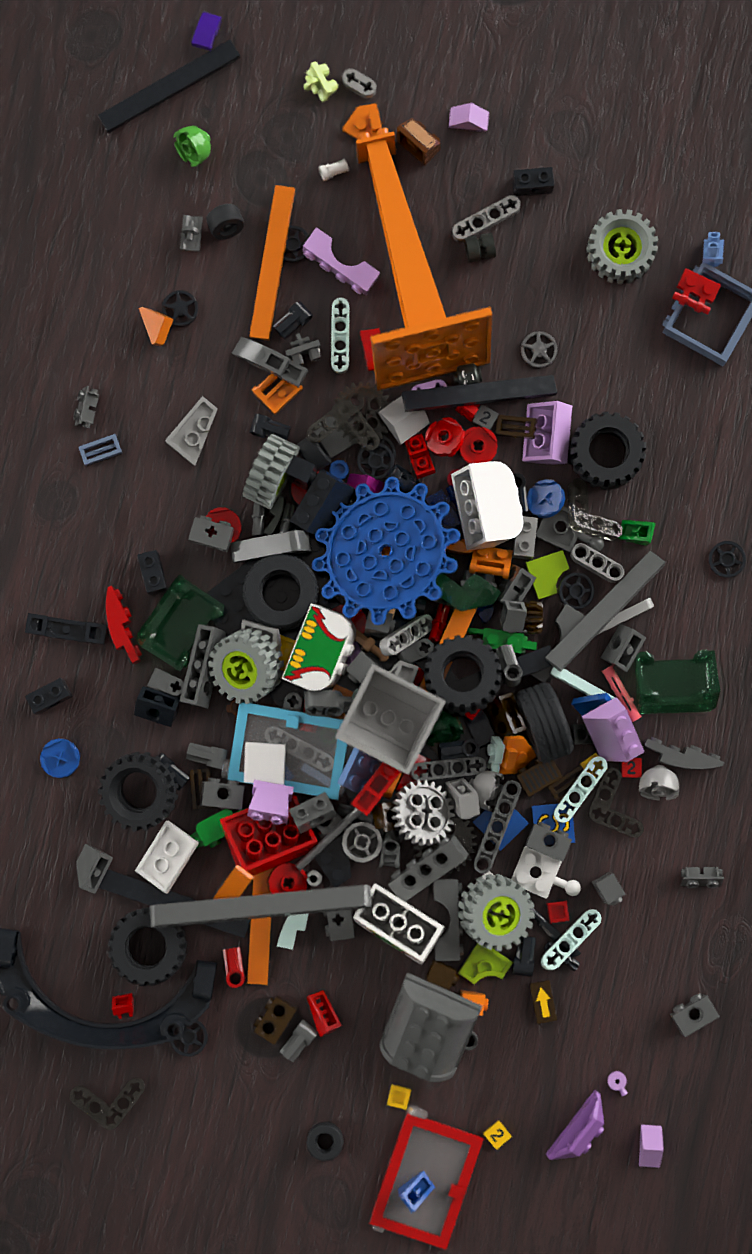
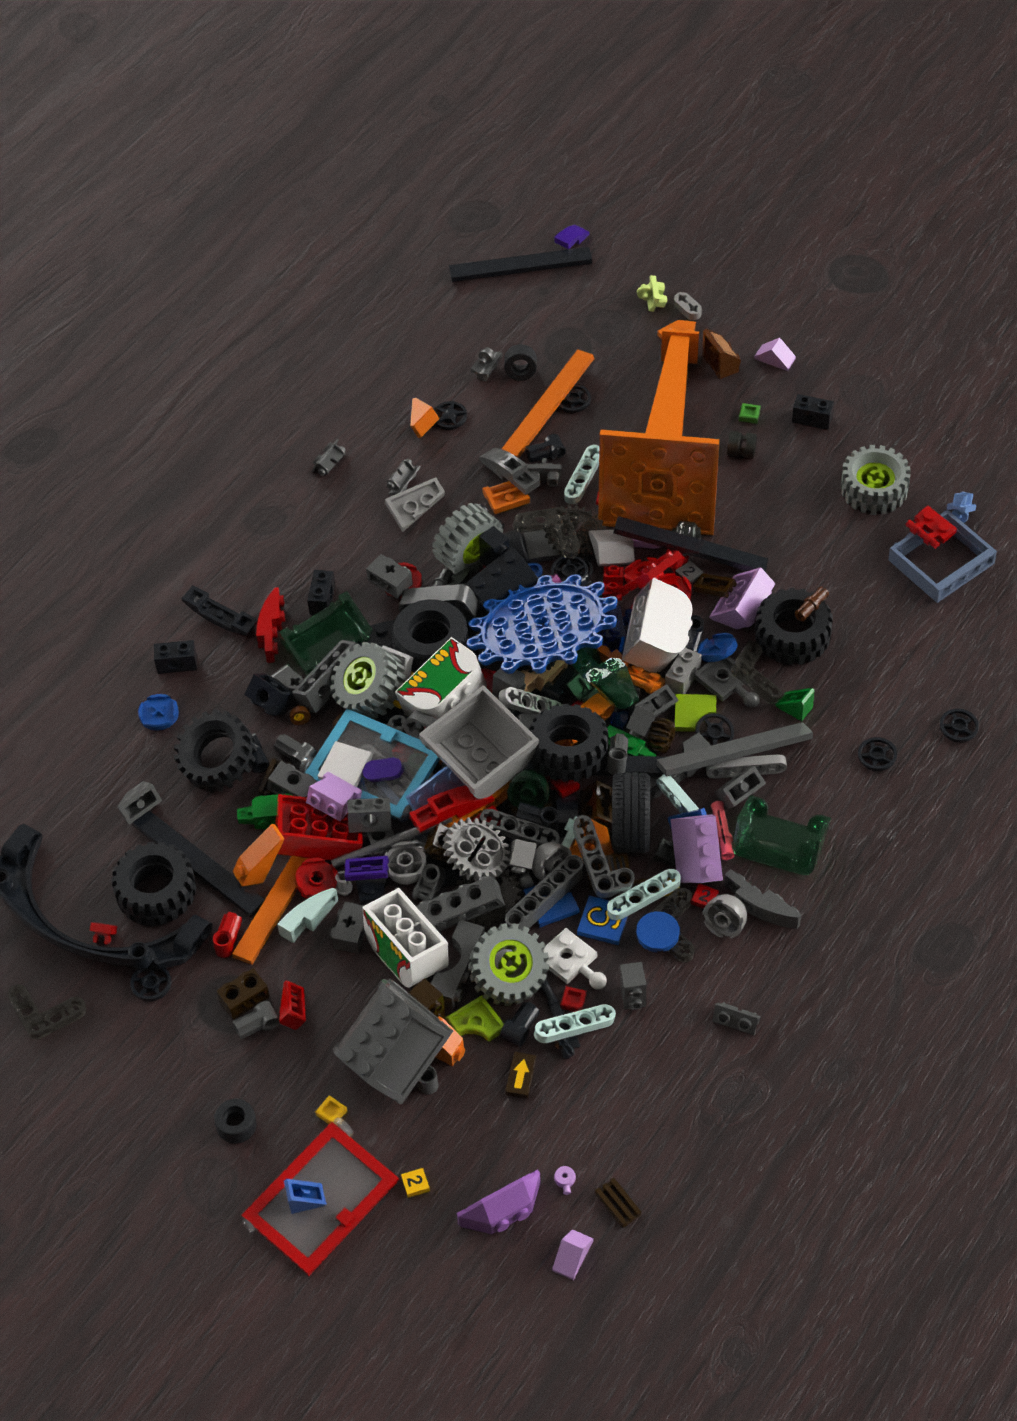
camera: 25 degrees right, 30 degrees down
sand blue tile [79,434,122,466] -> none
white tile [135,821,199,893] -> none
dark grey beam [150,885,372,928] -> none
bright green cylinder [174,126,211,167] -> none
lavender arch [302,227,380,295] -> none
white pin [319,159,349,181] -> none
light grey beam [452,196,520,242] -> none
flat silver wheel [521,331,557,368] -> none
dark grey brick [525,822,572,862] -> none
light grey beam [570,543,624,583] -> none
dark grey brick [670,993,720,1037] -> none
none -> reddish brown tile [289,706,311,725]
none -> dark purple tile [344,856,389,881]
none -> dark purple tile [362,758,404,782]
none -> dark grey hinge [387,458,420,495]
none -> dark grey beam [573,815,635,899]
none -> dark brown tile [595,1177,642,1228]
none -> red wing [612,550,683,600]
none -> blue tile [636,911,680,952]
none -> bright green tile [739,403,761,424]
none -> reddish brown pin [794,586,829,621]

